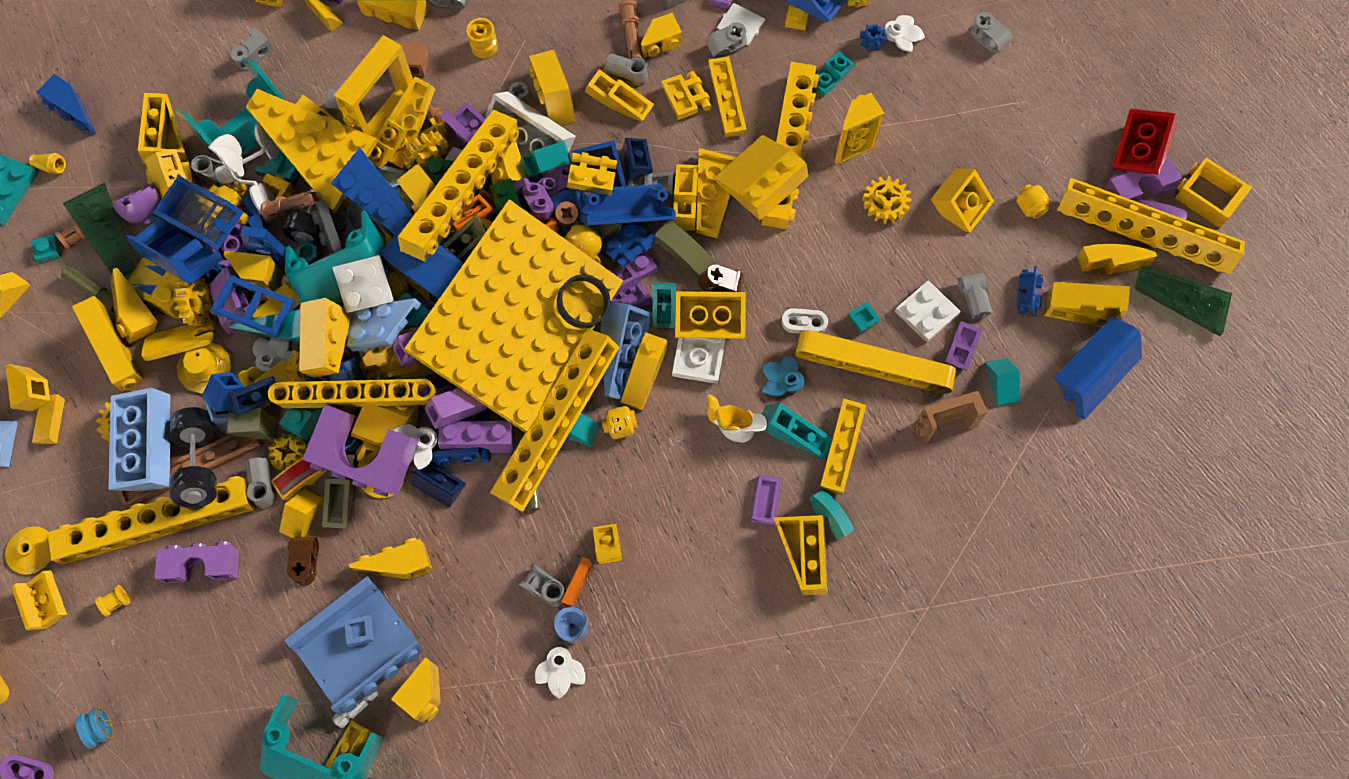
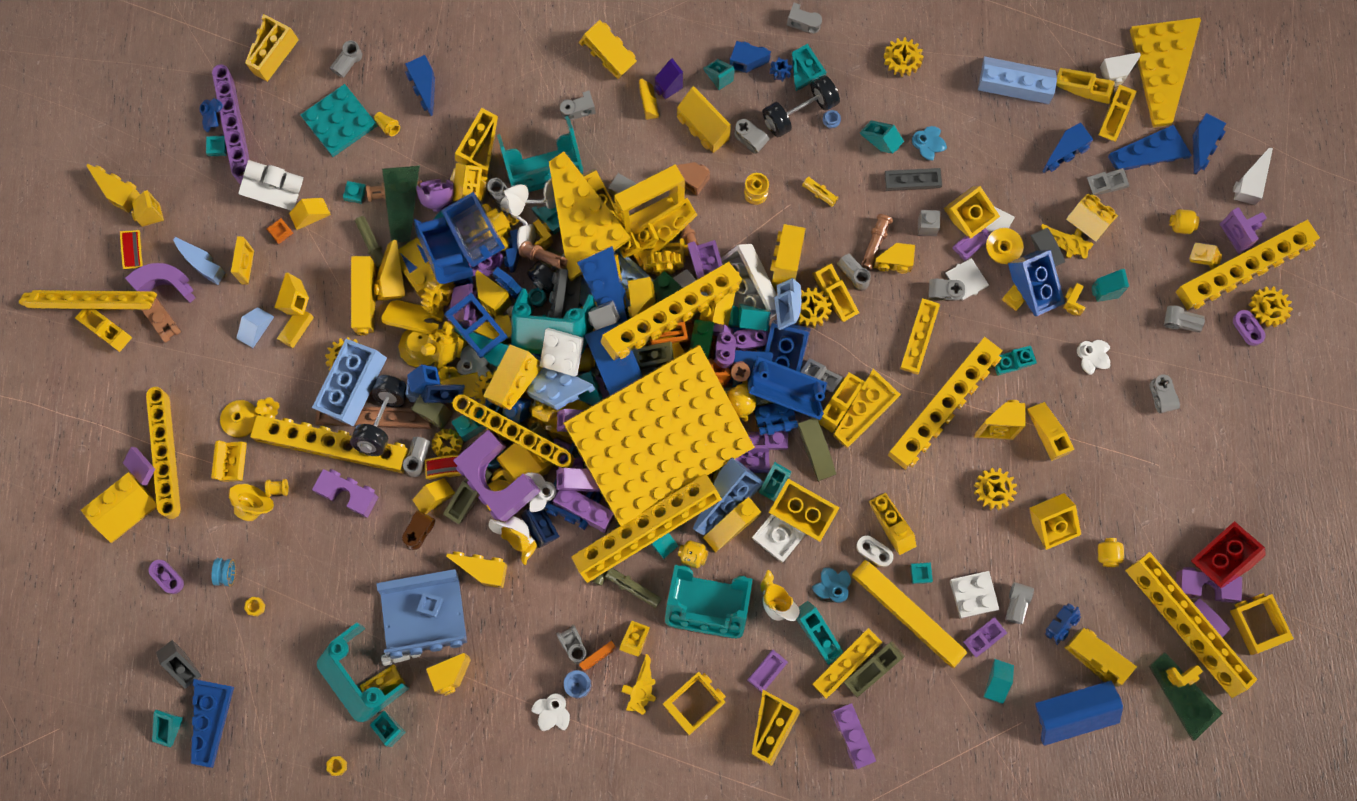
camera: 30 degrees right, 5 degrees up
light grey bush [509,82,530,103] -> none
black tyre [557,274,611,328] -> none
yellow plate [567,152,617,196] -> none
dark blue slope [622,138,653,180] -> none
yellow plate [661,71,712,120] -> none
reddish brown piece [698,264,744,292] -> none
yellow slope [714,135,809,220] -> none
teal slope [809,490,855,539] -> none
blue gear [859,24,886,51] -> none
medium nougat panel [915,391,987,443] -> none
yellow slope [1077,244,1157,275] -> none
none -> yellow hat [229,484,274,521]
none -> yellow tile [244,597,265,617]
none -> yellow plant [255,397,280,416]
none -> yellow piece [421,321,467,371]
none -> hair [489,516,537,565]
none -> light grey brick [588,300,620,330]
none -> olive pin [605,567,662,609]
none -> yellow piece [621,654,656,715]
none -> yellow window [662,672,726,736]
none -> teal windscreen [665,565,753,639]
none -> light blue slope [774,278,801,330]
none -> yellow gear [798,287,832,329]
none -> yellow pin [802,176,839,207]
none -> medium lavender arch [831,703,876,770]
none -> olive slope [844,641,905,698]
none -> yellow slope [869,493,916,555]
none -> yellow slope [1027,402,1074,461]
none -> yellow bracket [1166,665,1203,687]

